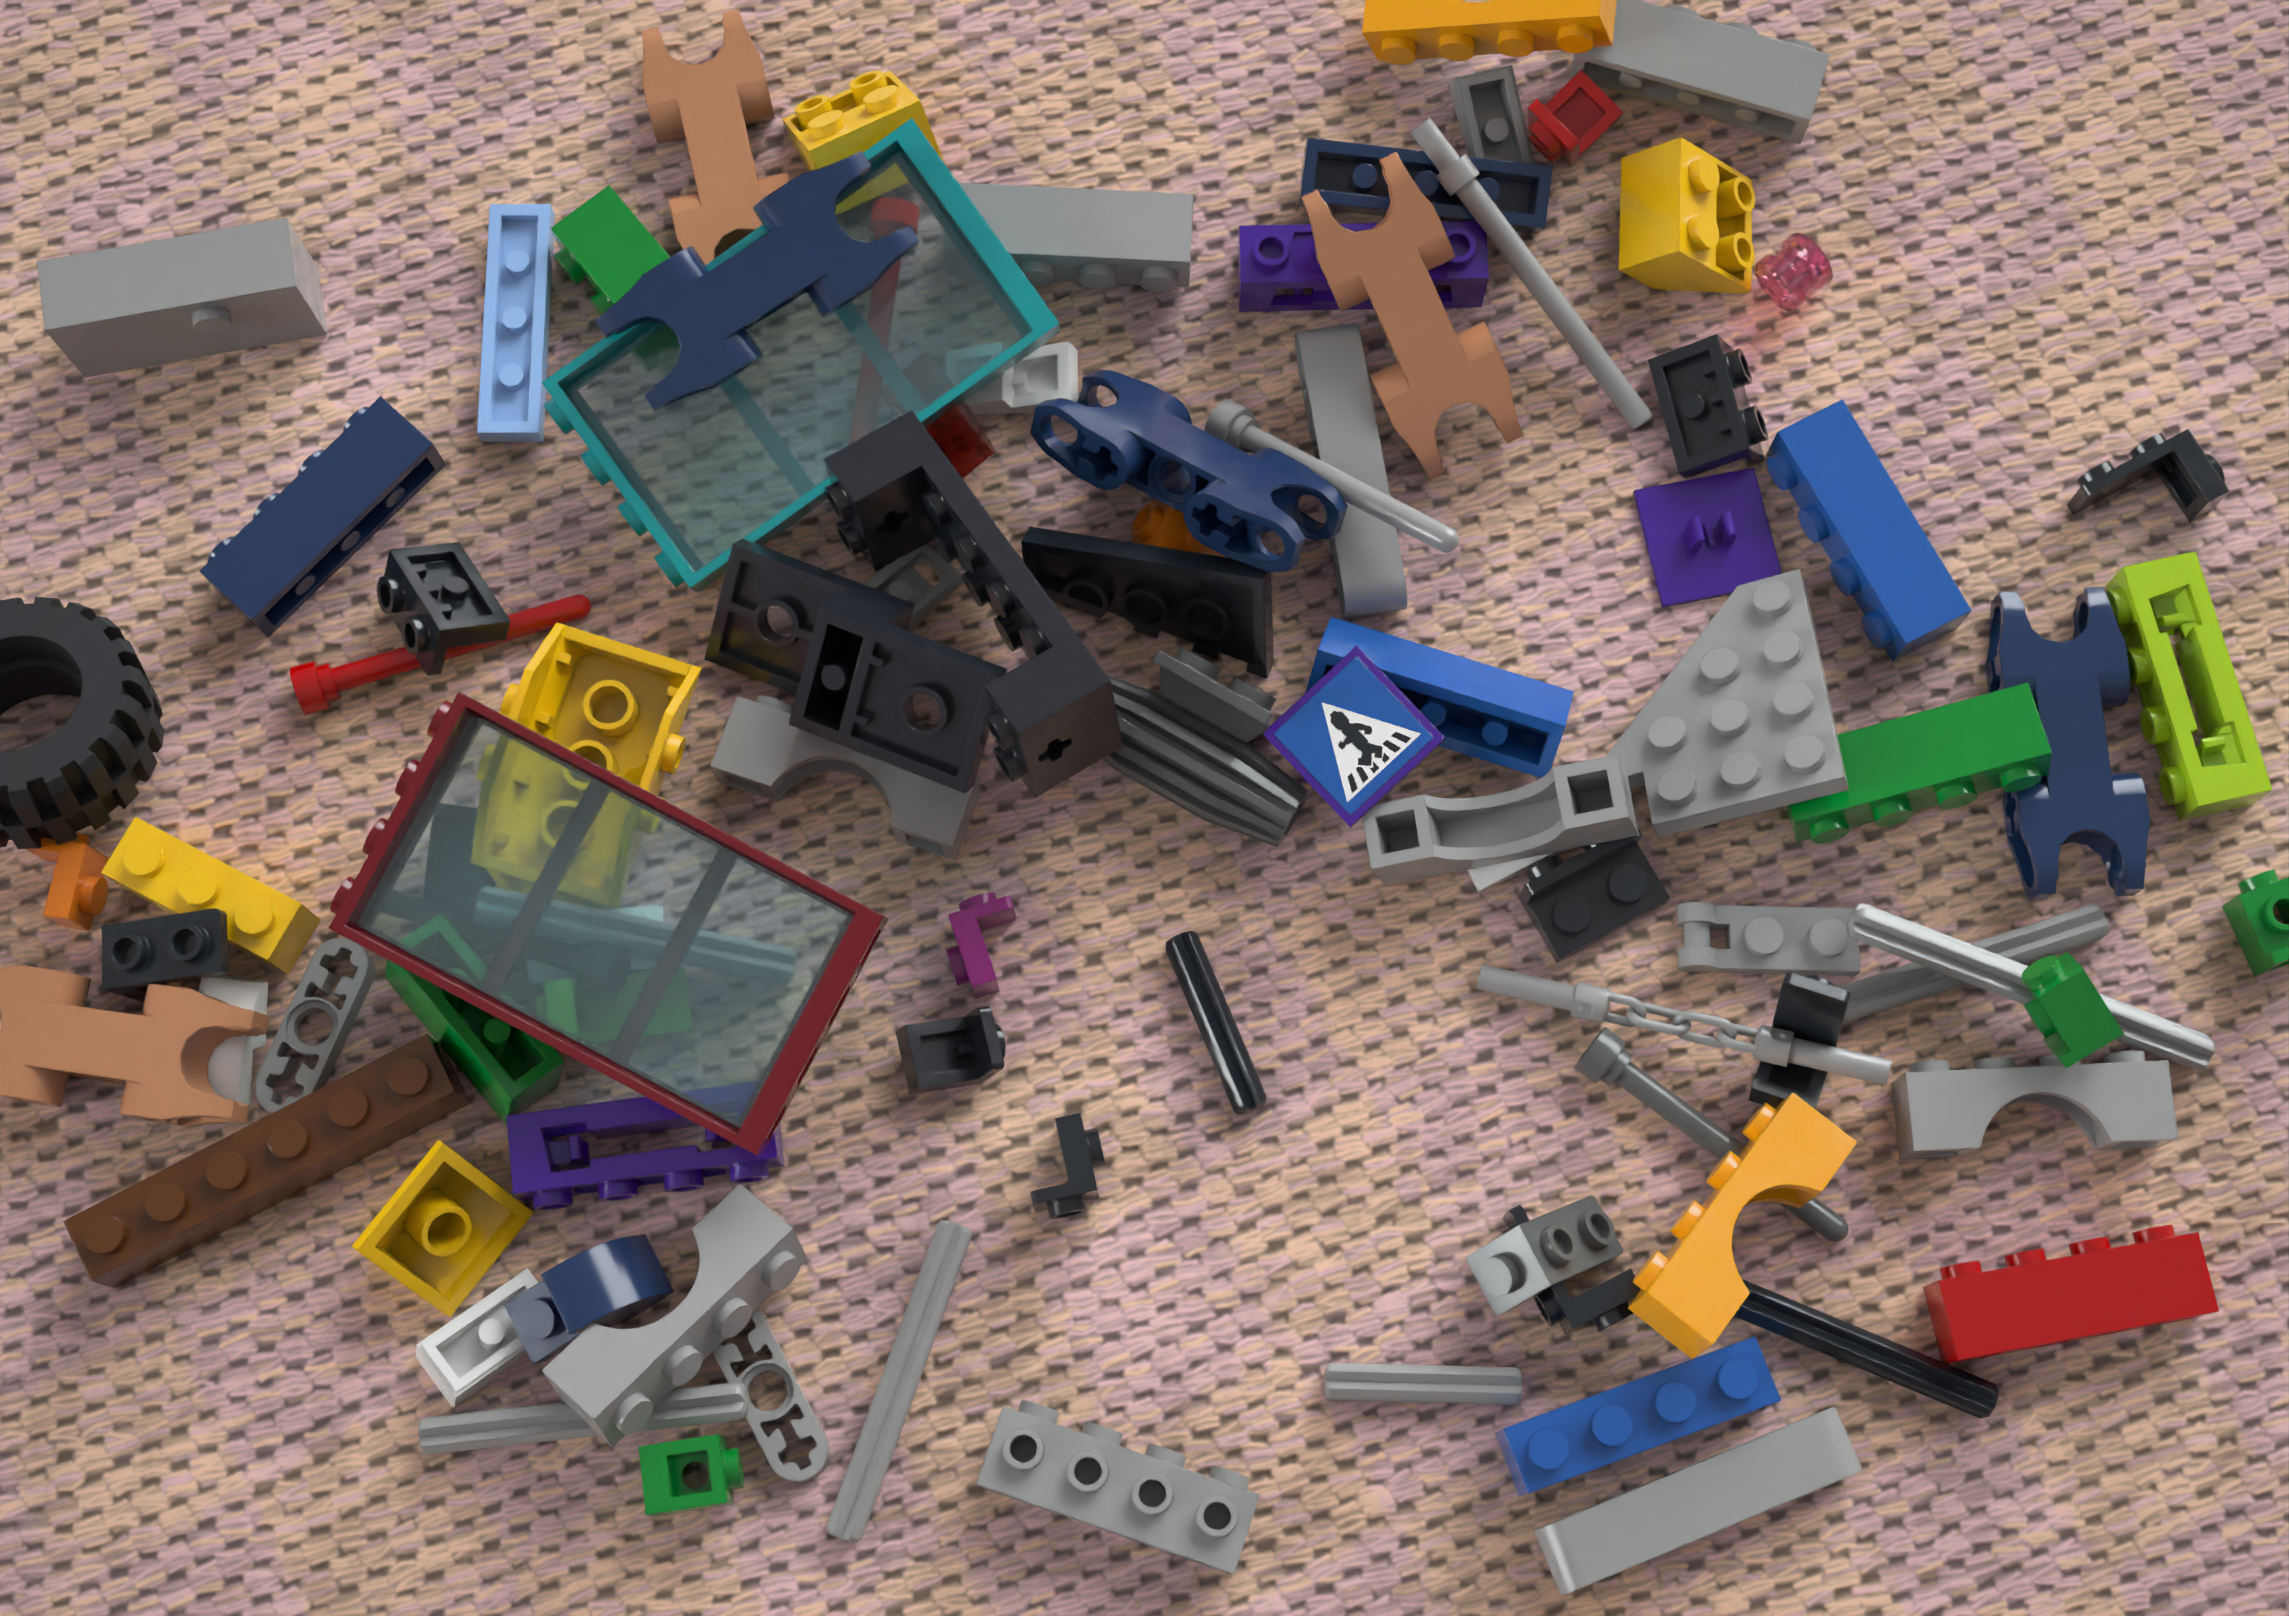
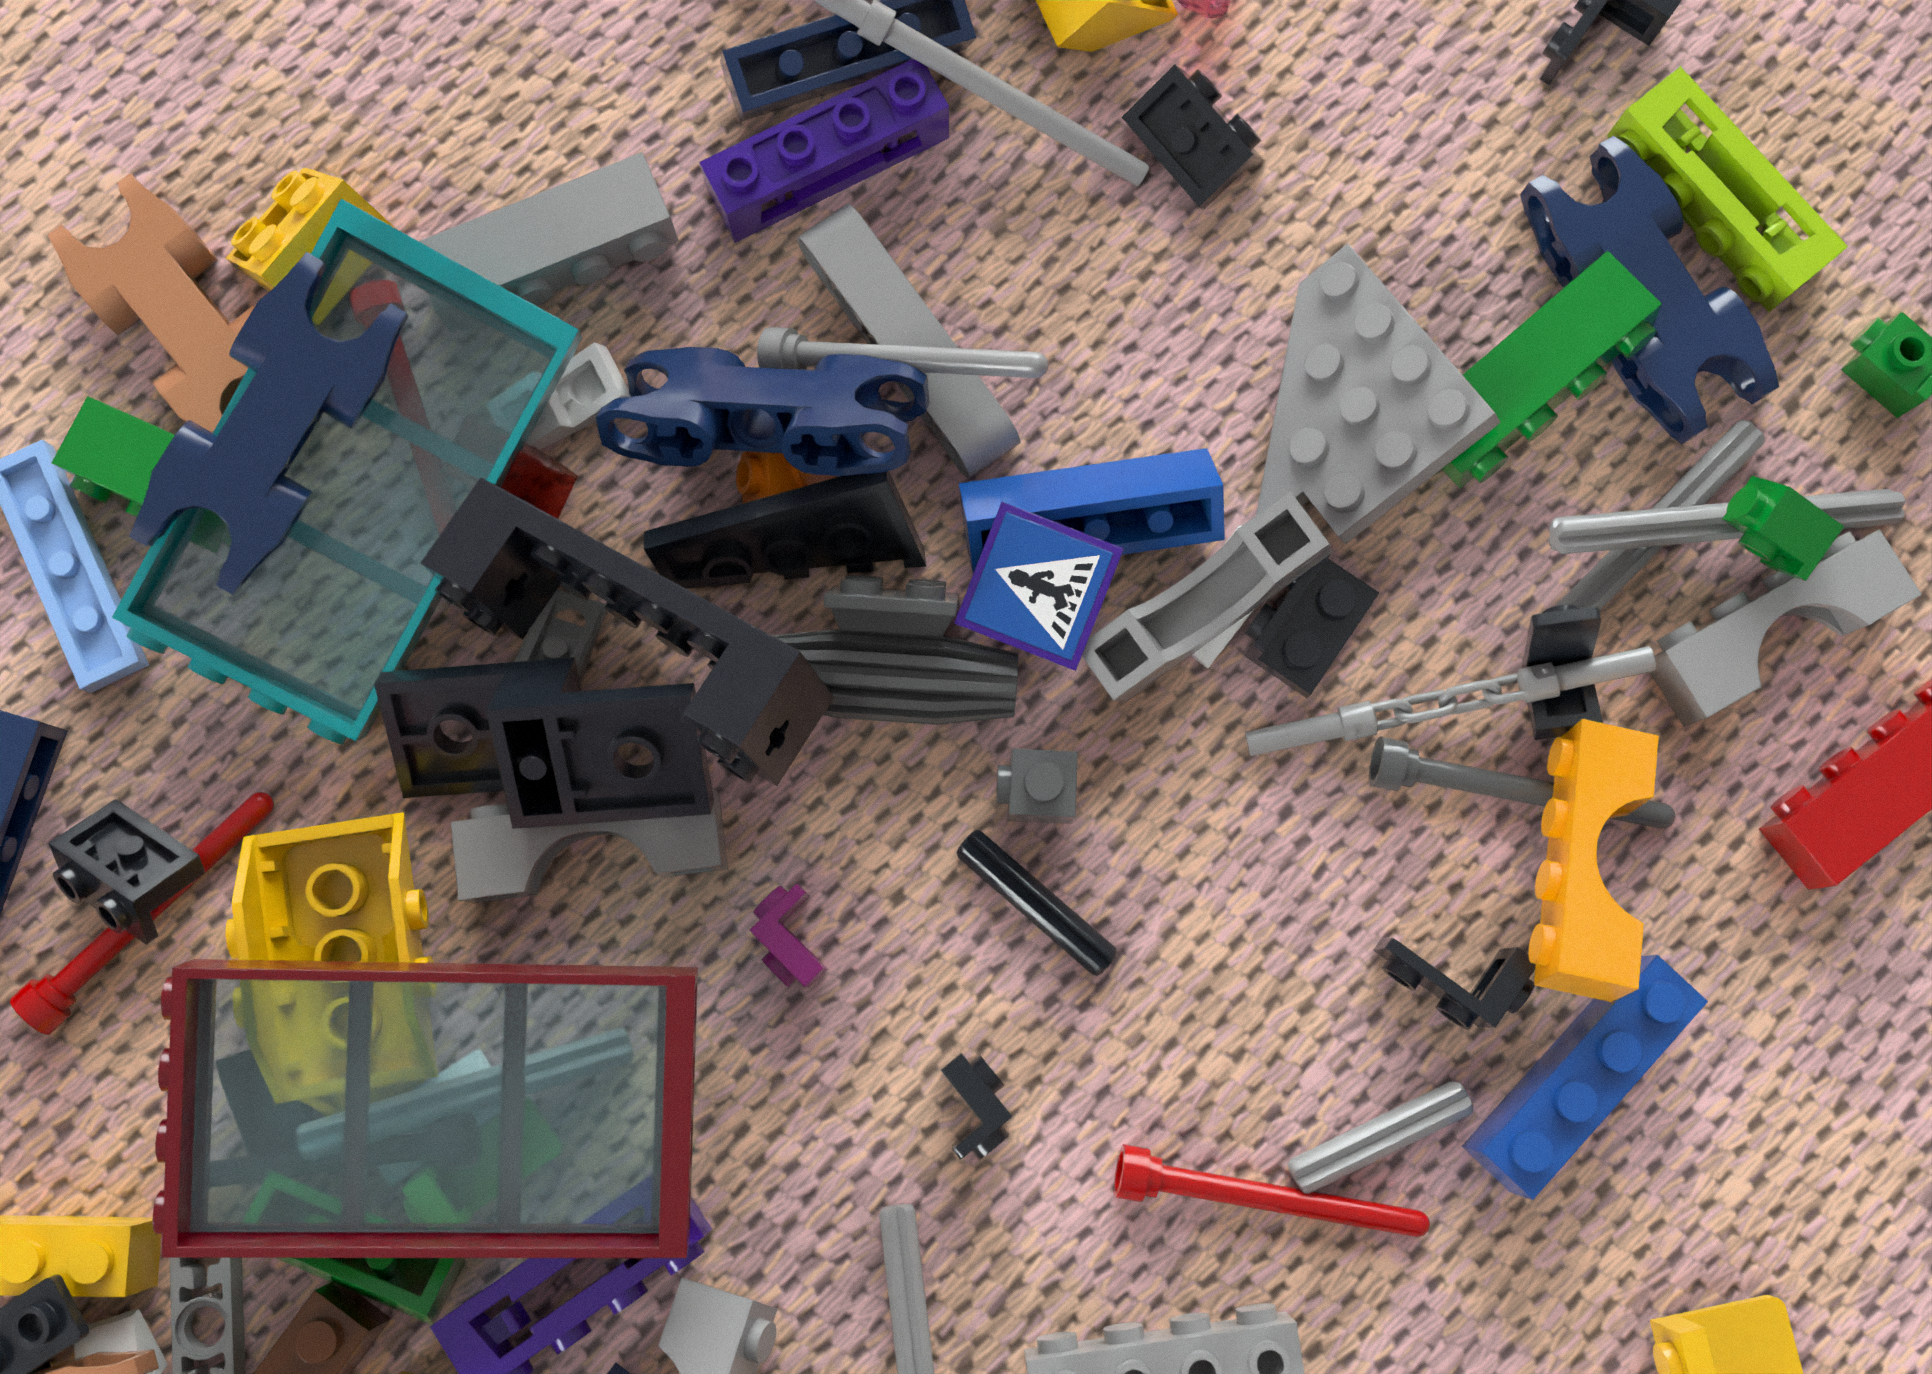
camera: 30 degrees left, 5 degrees up
black bracket [895,1006,1006,1095] -> none
nougat piece [1301,152,1524,479] -> none
dark grey bracket [1465,1196,1623,1317] -> none
light grey beam [1534,1406,1863,1595] -> none
dark purple piece [1633,468,1782,608] -> none
light grey plate [1677,902,1860,976] -> none
black axle [1734,1279,1999,1418] -> none
blue brick [1767,399,1972,662] -> none
none -> dark grey brick [996,748,1078,824]
none -> red piece [1114,1144,1430,1237]

